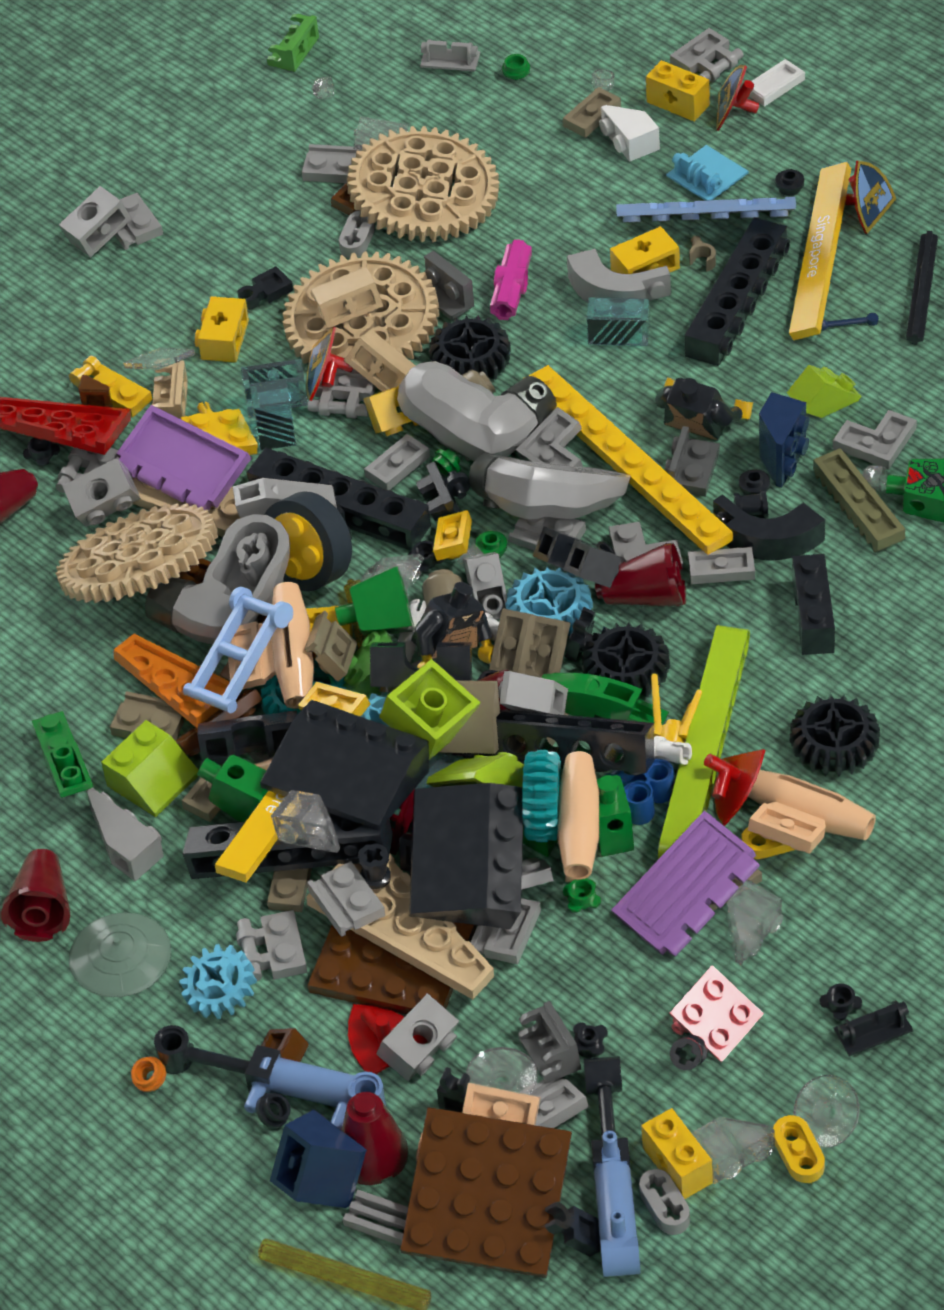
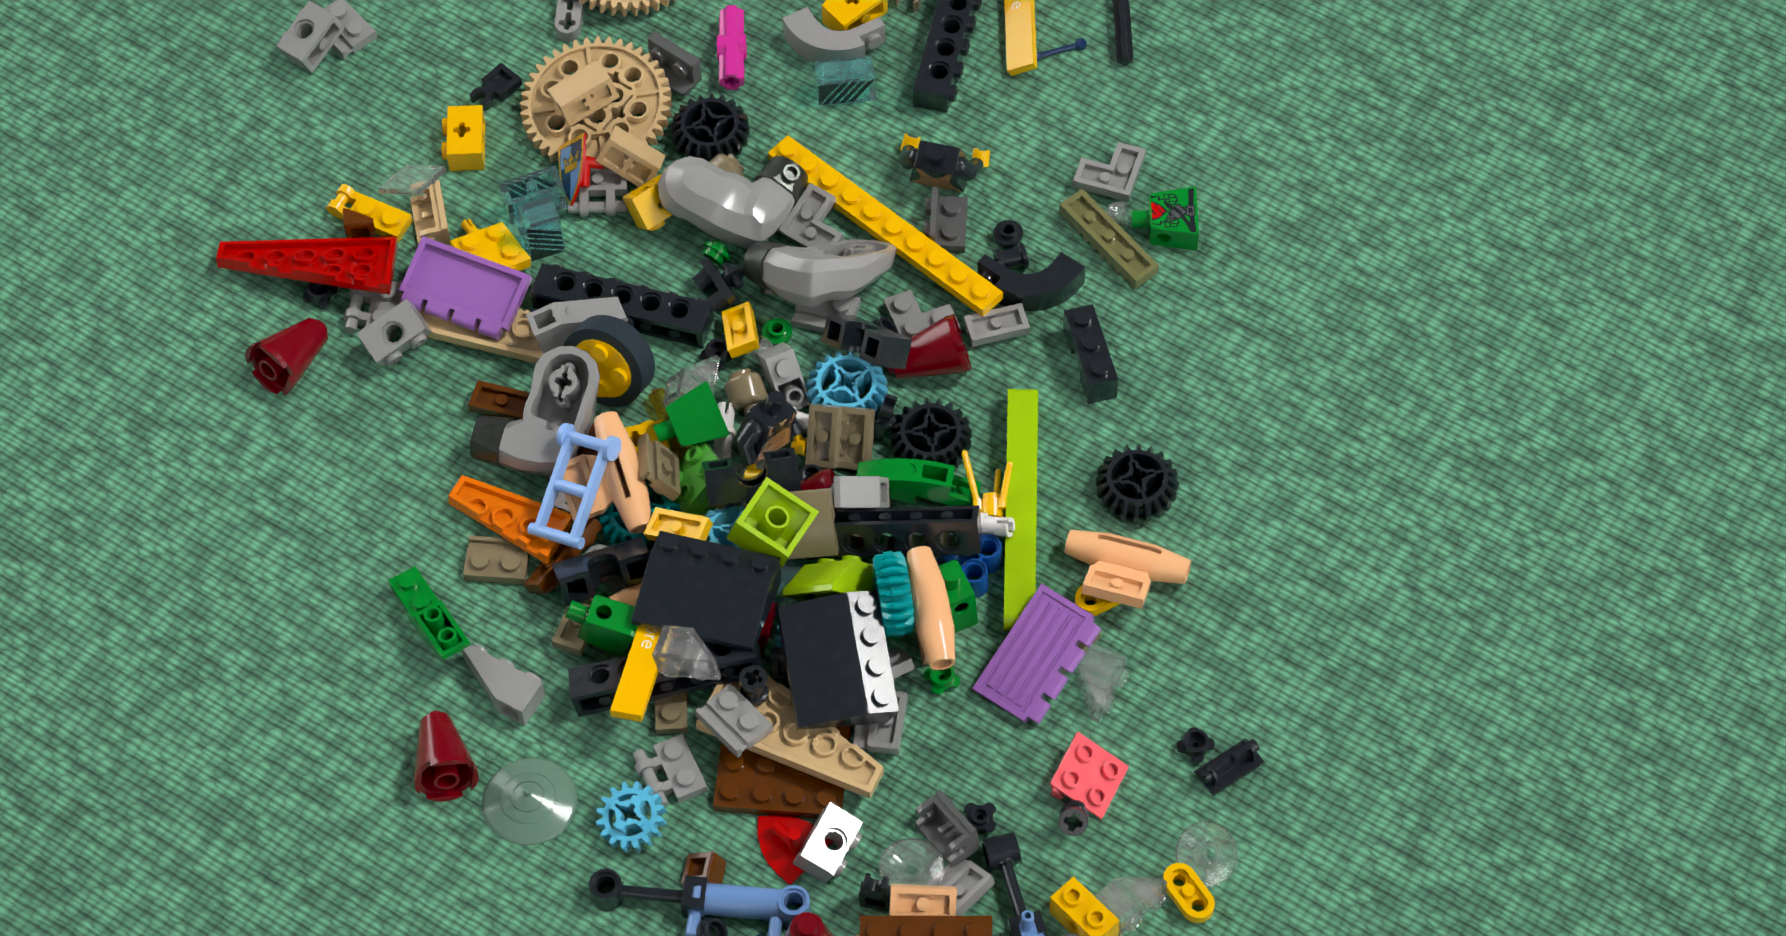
camera: 15 degrees left, 10 degrees up
tan gear [56,503,218,603] -> none
lime slope [101,720,198,817] -> none
orange plate [131,1057,166,1092] -> none
light grey plate [364,434,430,490] -> none
red shield [704,749,766,826] -> none
dark blue slope [759,392,810,488] -> none
lime slope [787,365,862,418] -> none

